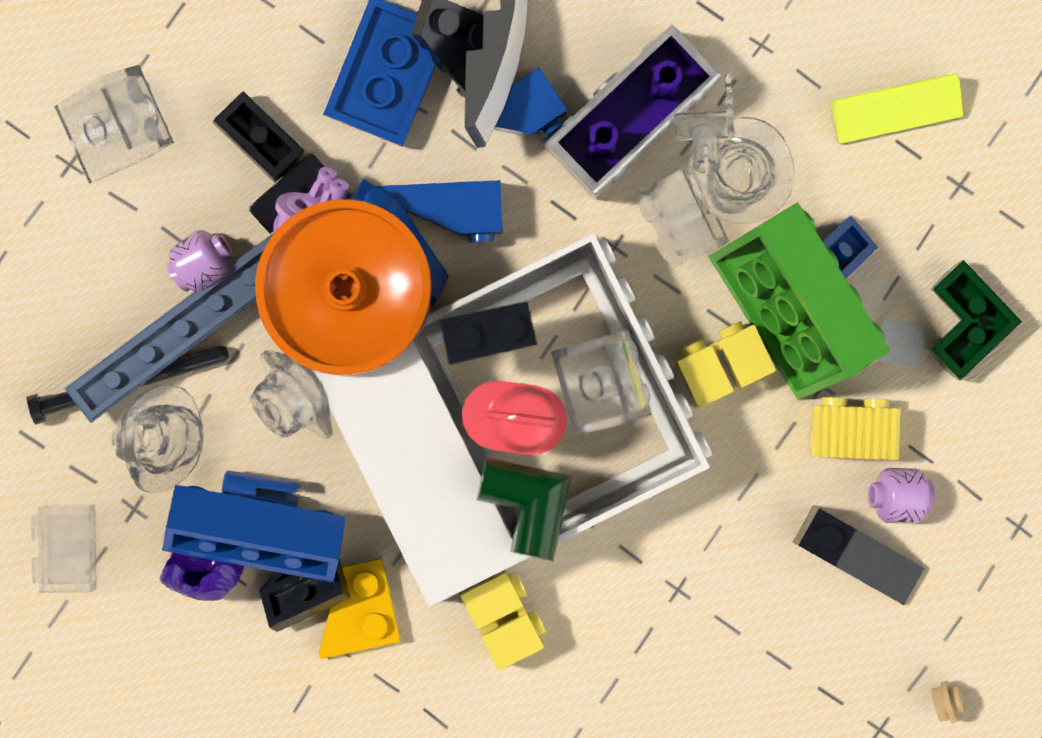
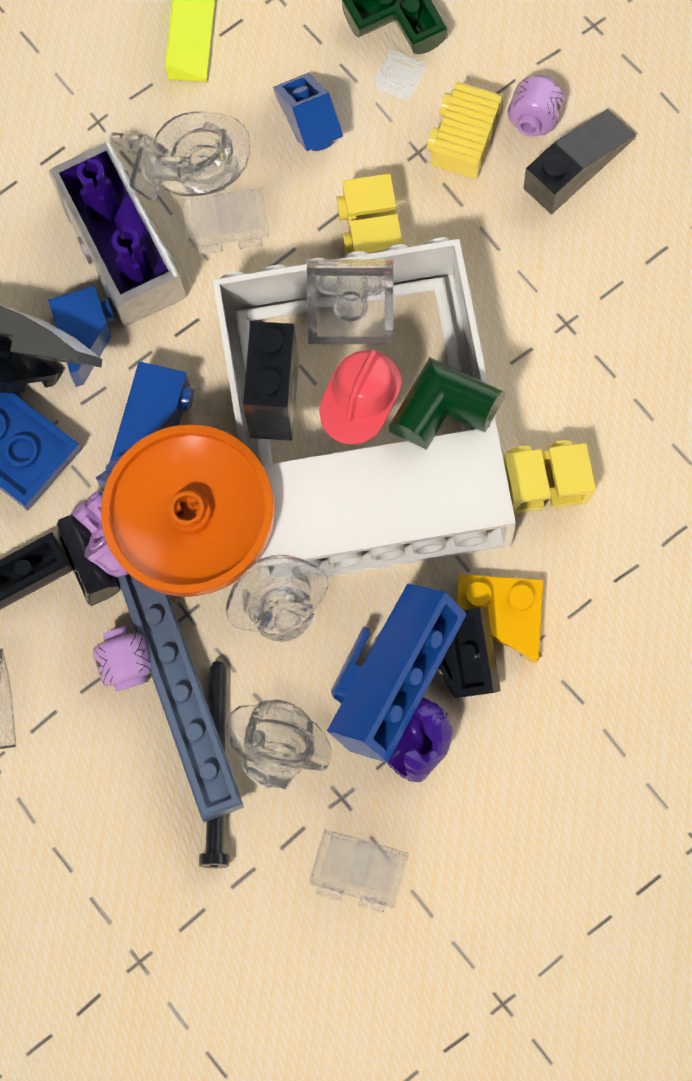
camera: 70 degrees left, 15 degrees down
bright green slope [708,202,890,400] -> none

